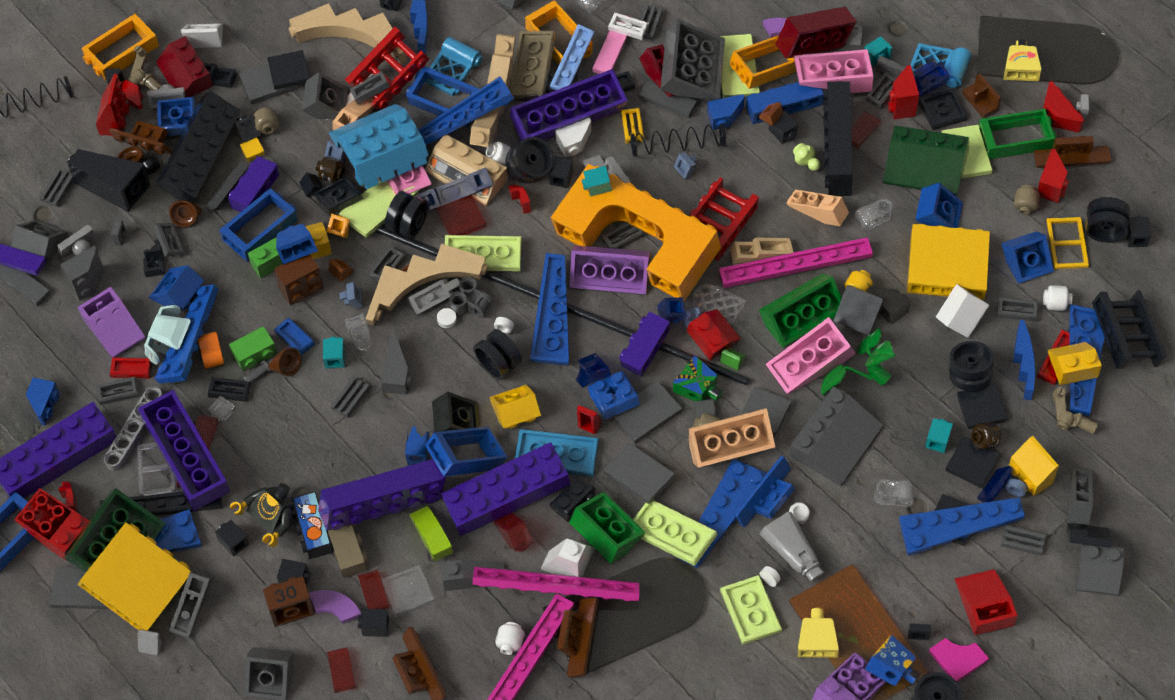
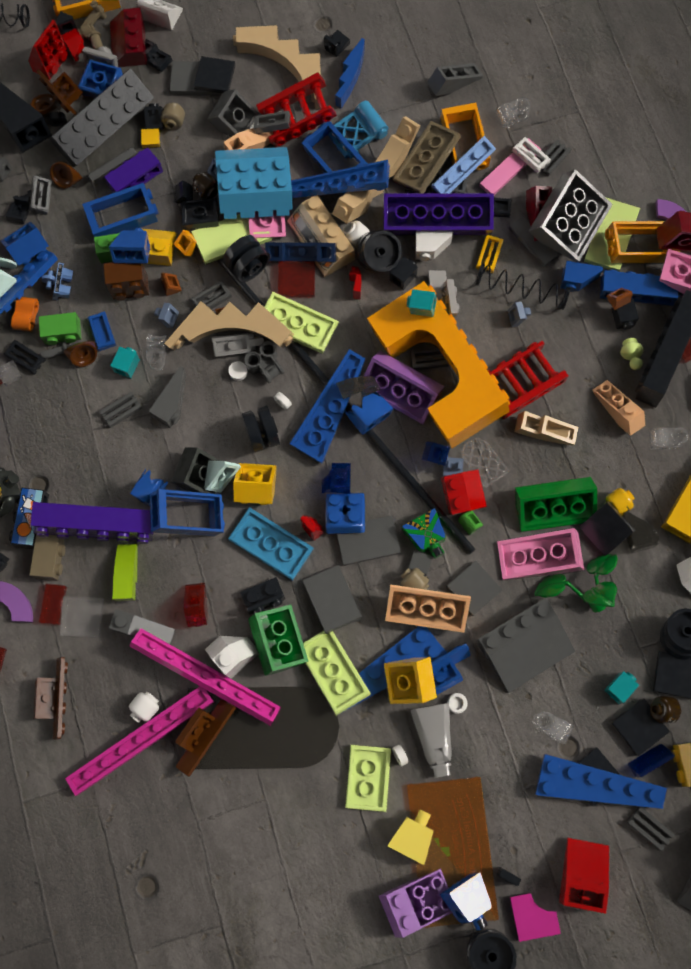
camera: 25 degrees right, 15 degrees up
black brick [358,609,389,637] -> none
dark purple brick [441,442,571,536] -> none
dark purple brick [619,311,671,377] -> none
dark pink plate [719,237,873,288] -> none
sand blue tile [1006,479,1028,497] -> none
none -> medium blue hips [41,262,73,301]
none -> light aqua slope [204,460,241,493]
none -> clear smoke slope [336,376,380,399]
none -> blue piece [344,390,393,435]
none -> yellow slope [384,657,437,704]

